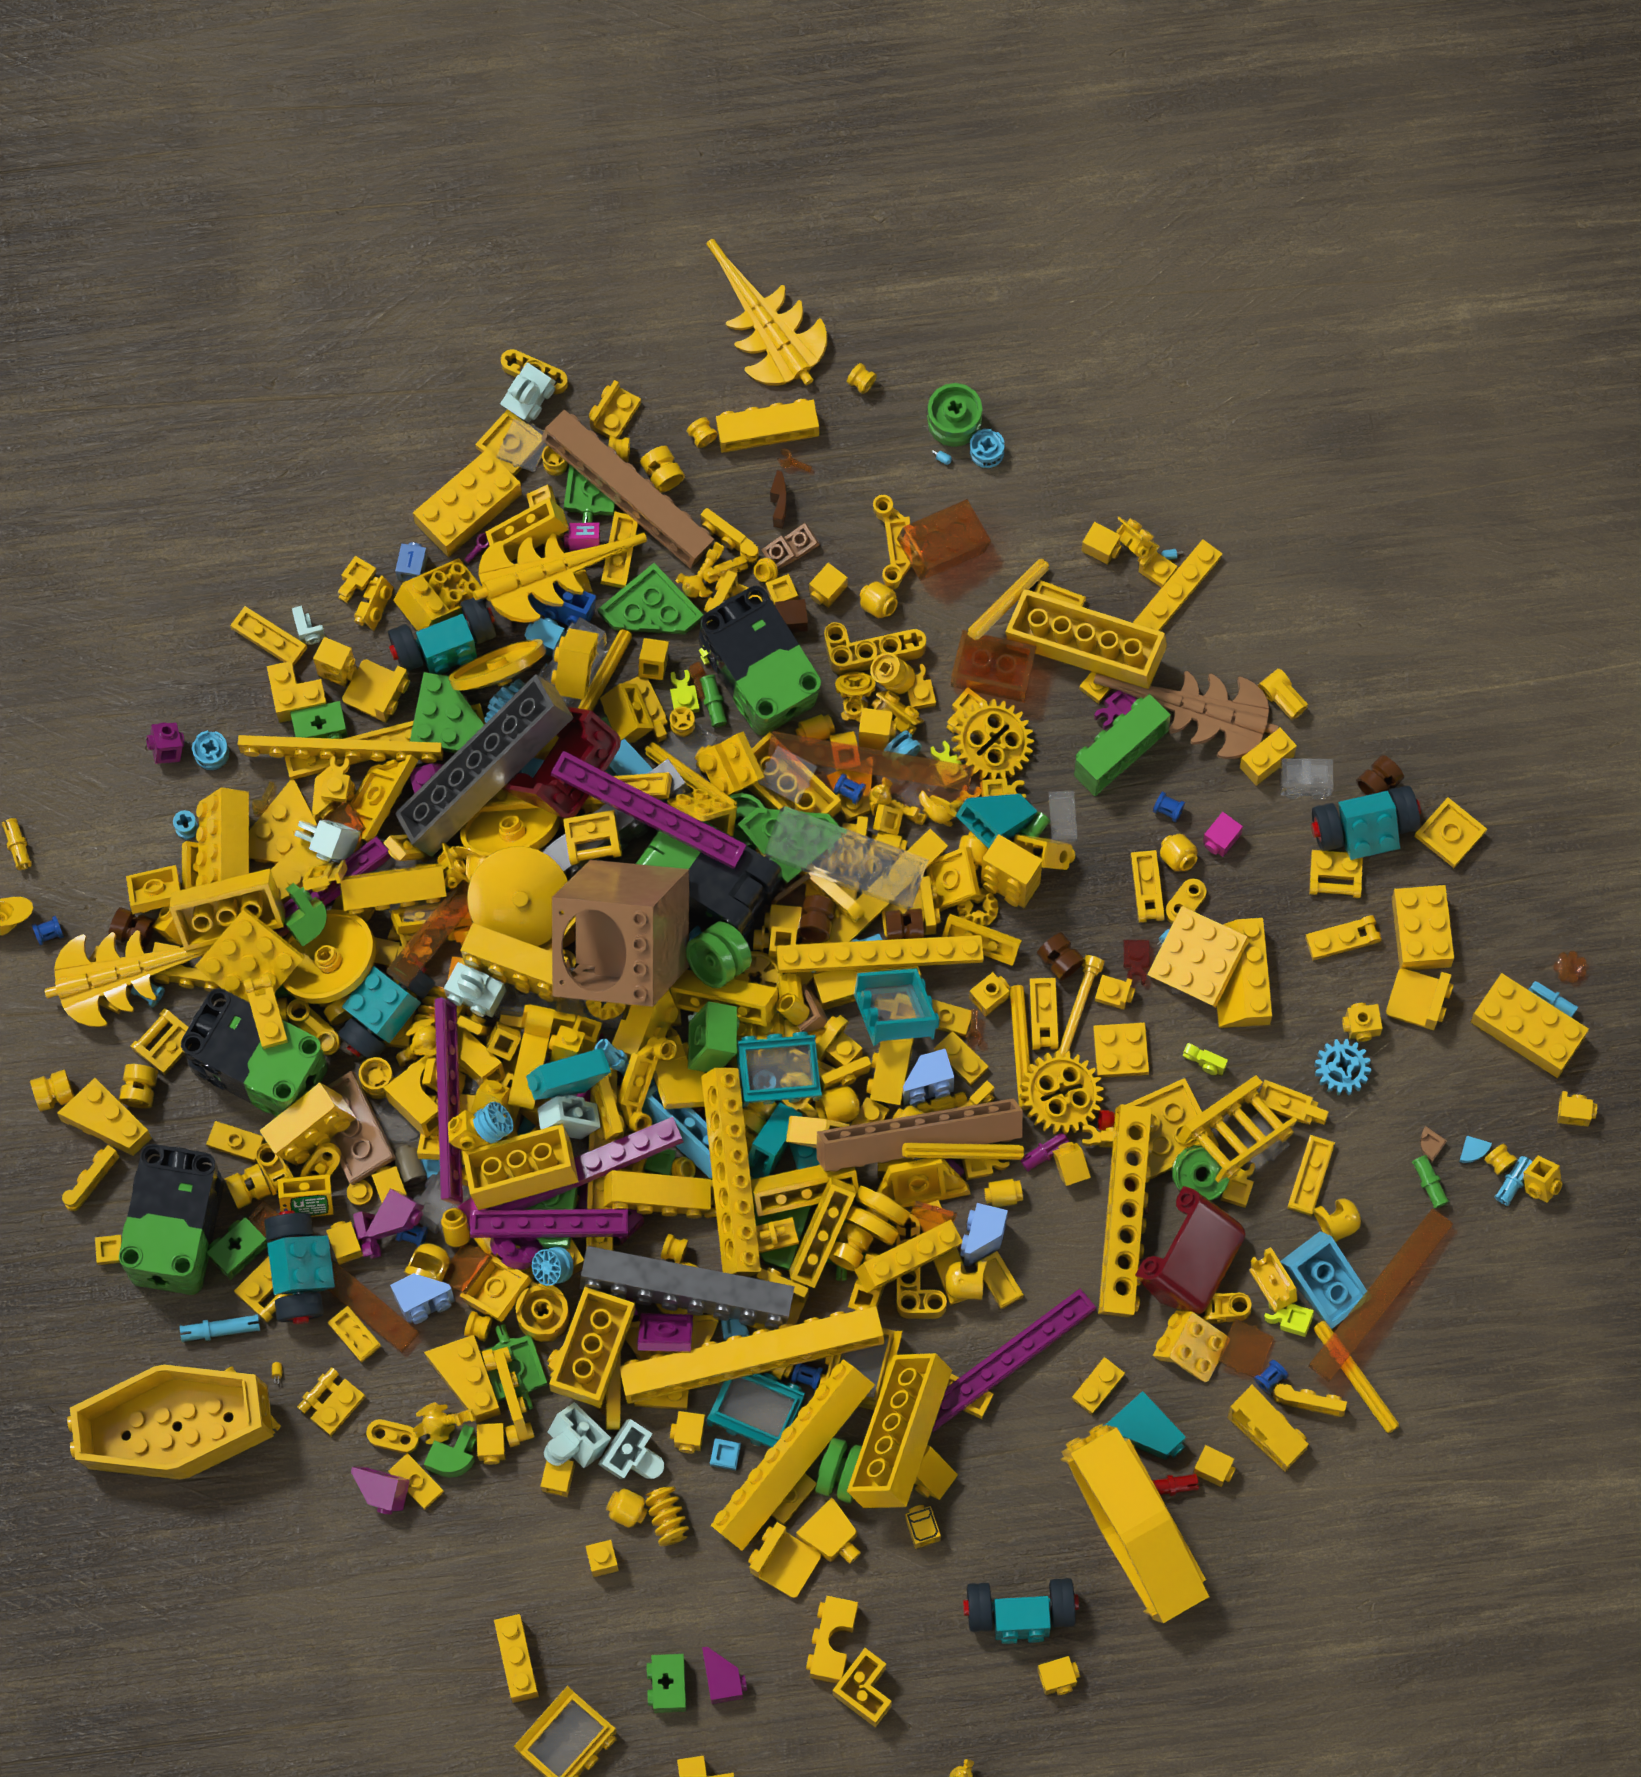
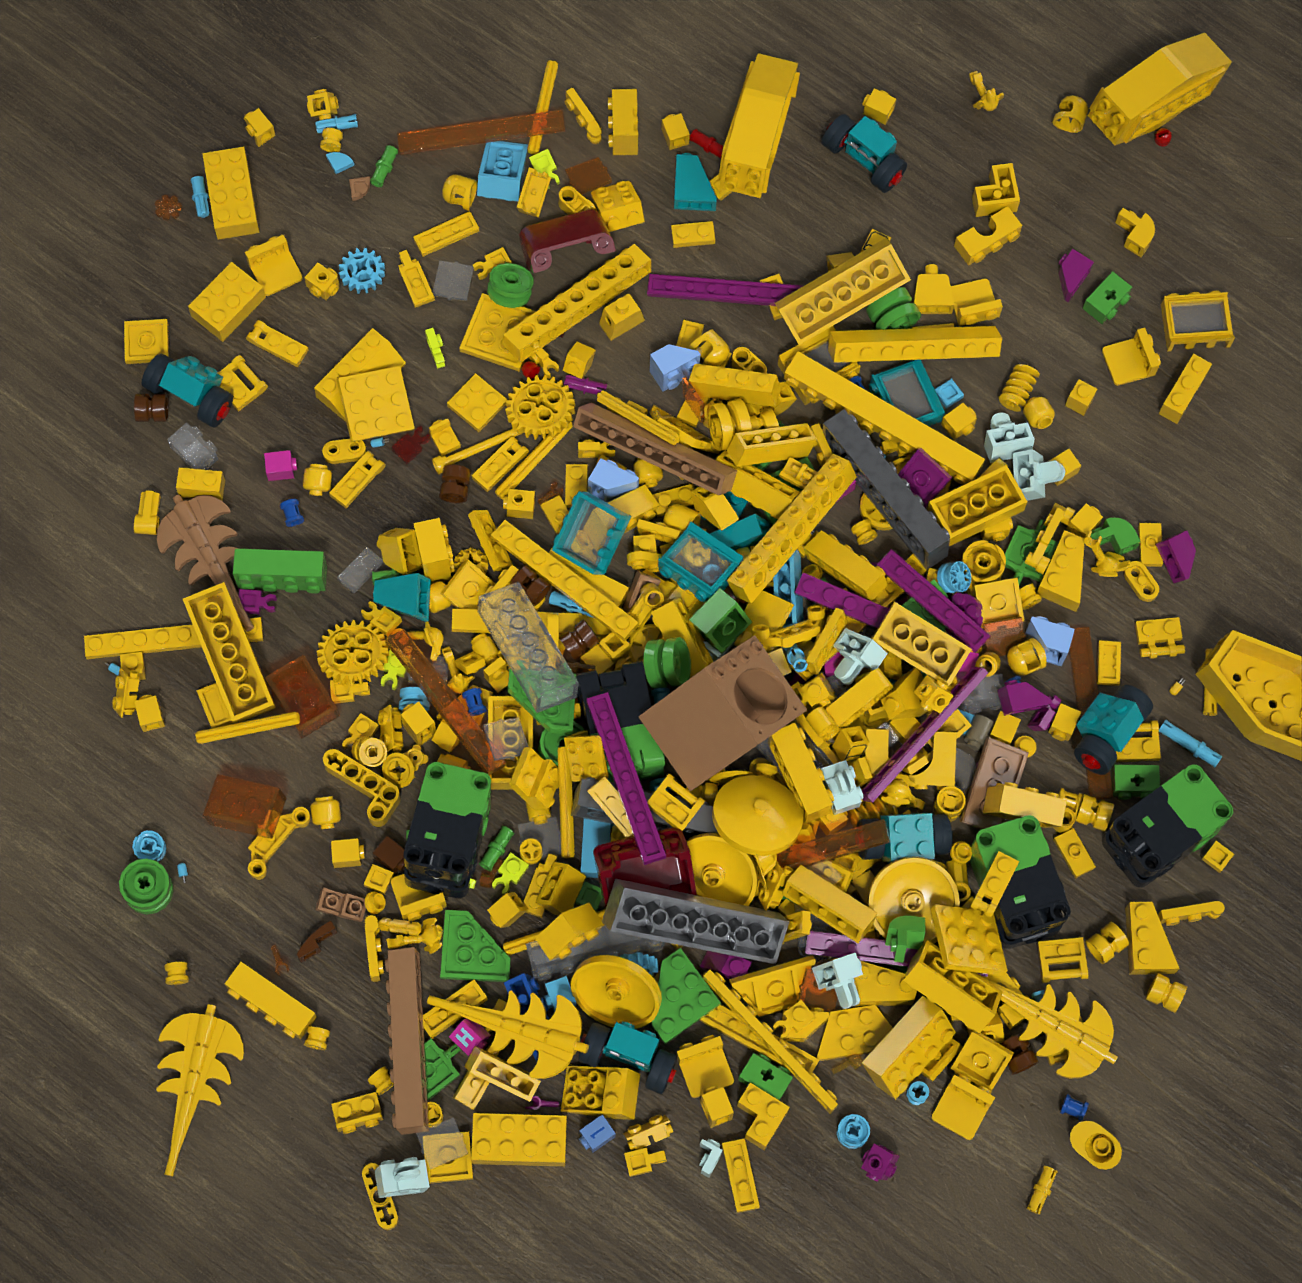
camera: 140 degrees left, 0 degrees up
yellow brick [278,1174,334,1217] -> none
yellow plate [300,1143,341,1177] -> none
yellow plate [302,859,348,892] -> none
medium azure wheel [473,1102,514,1144] -> none
teal slope [526,1048,611,1100] -> none
yellow wheel [640,445,685,493] -> none
yellow brick [984,1179,1023,1208] -> none
yellow fence [1177,1075,1297,1183] -> none
blue bush [1254,1359,1289,1395] -> none
none -> yellow torso [599,294,645,341]
none -> yellow bracket [931,1074,995,1140]
none -> yellow bracket [1102,328,1161,386]

